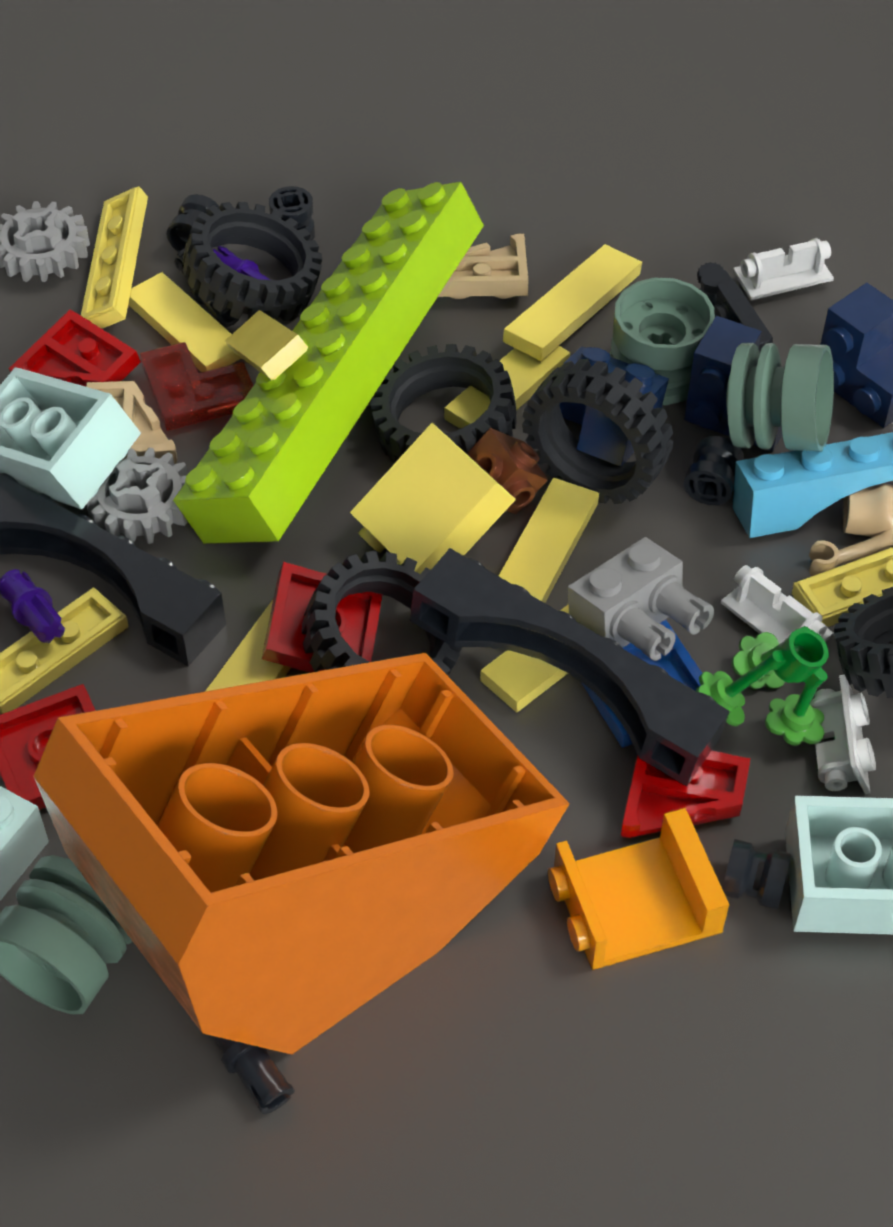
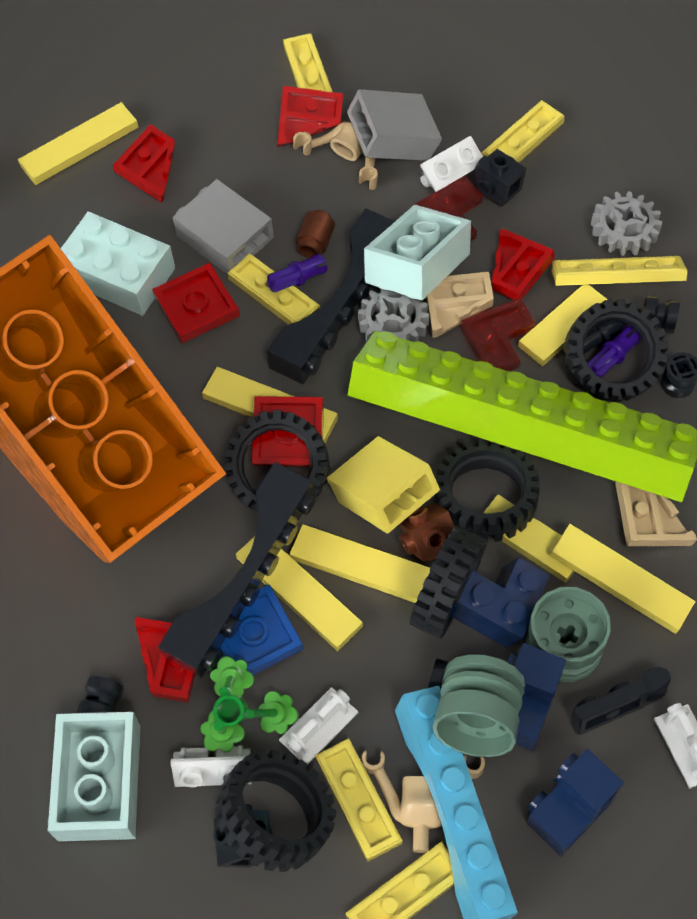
camera: 90 degrees right, 10 degrees up
light yellow tile [225,310,308,380] -> none
light orange panel [548,808,729,970] -> none
light grey brick [568,537,714,661] -> none

